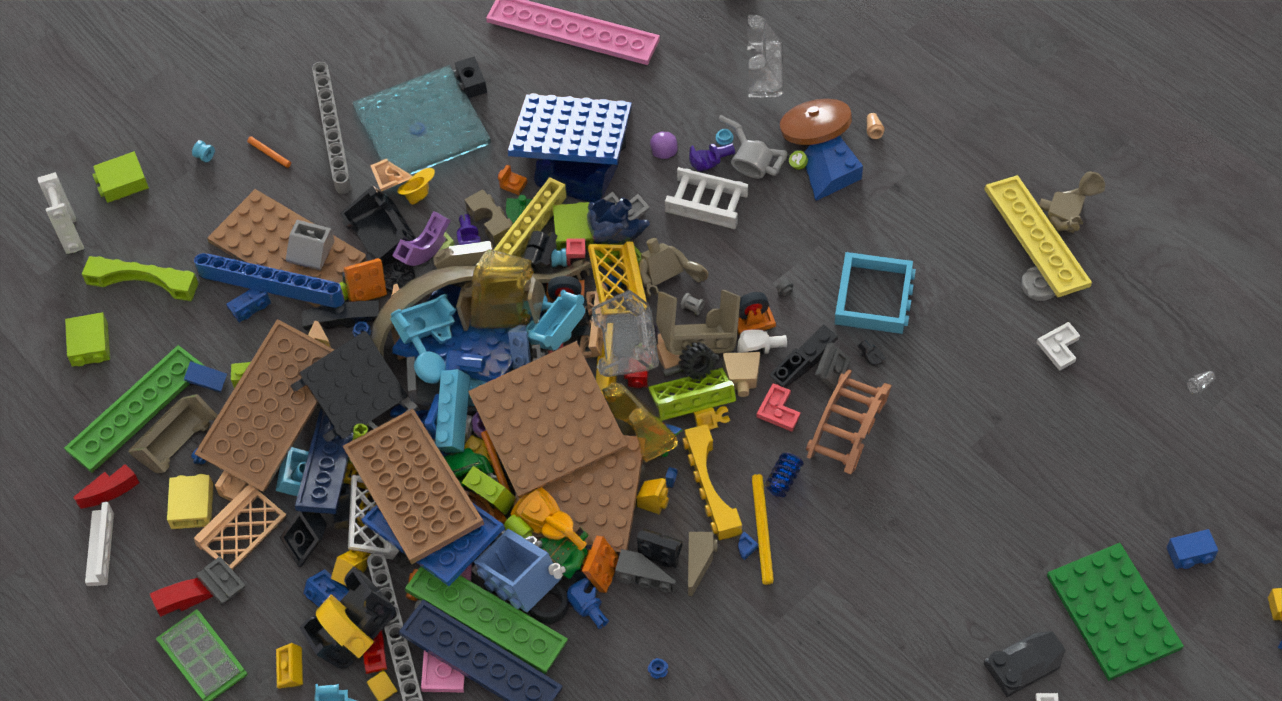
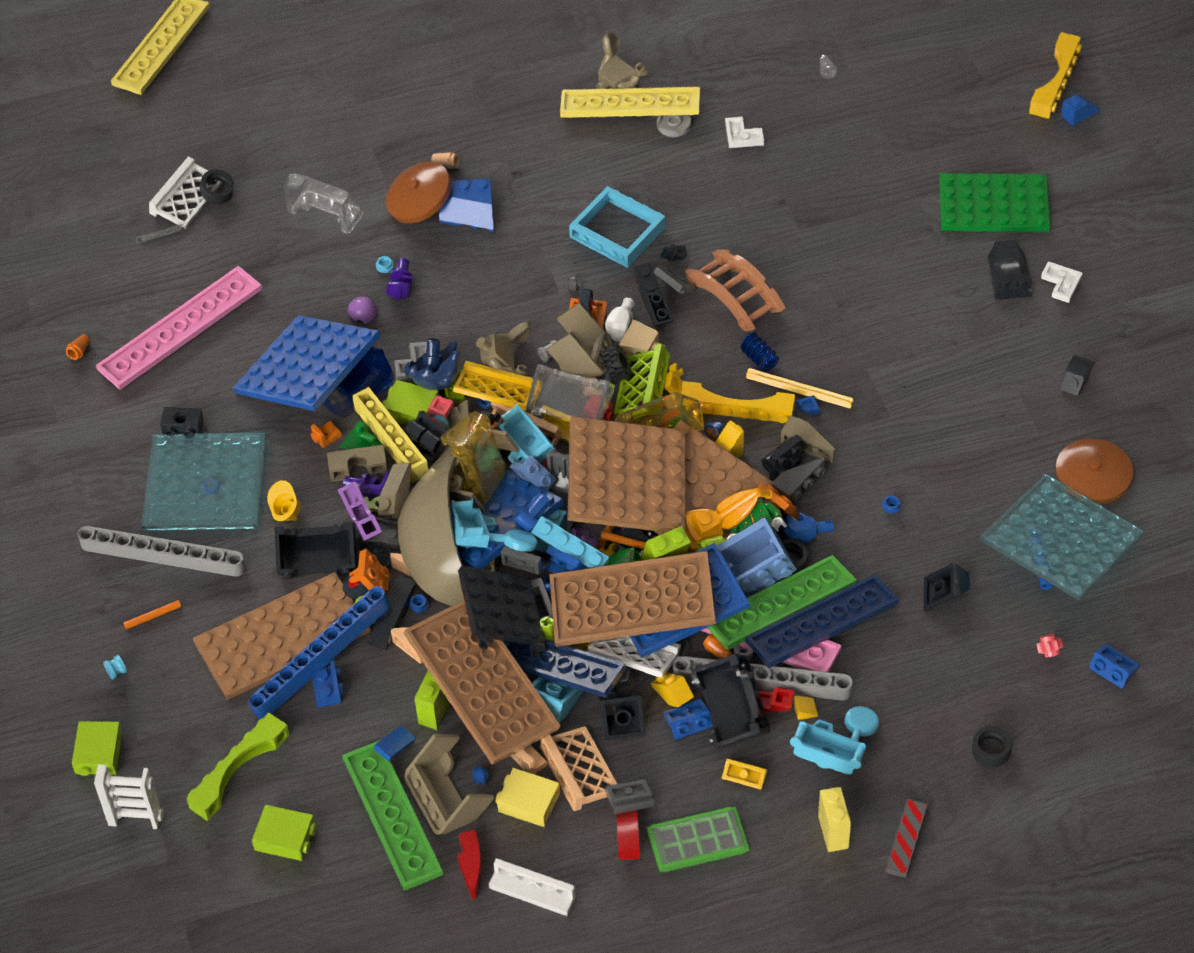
camera: 65 degrees left, 5 degrees down
light grey slope [286,220,335,271] -> none
yellow arch [316,594,374,658] -> none
light nougat slope [370,159,413,191] -> none
white fence [665,167,748,229] -> none
light grey piece [718,115,788,179] -> none
coral plate [757,383,800,432] -> none
lime tile [789,151,808,170] -> none
blue brick [1167,529,1218,569] -> none

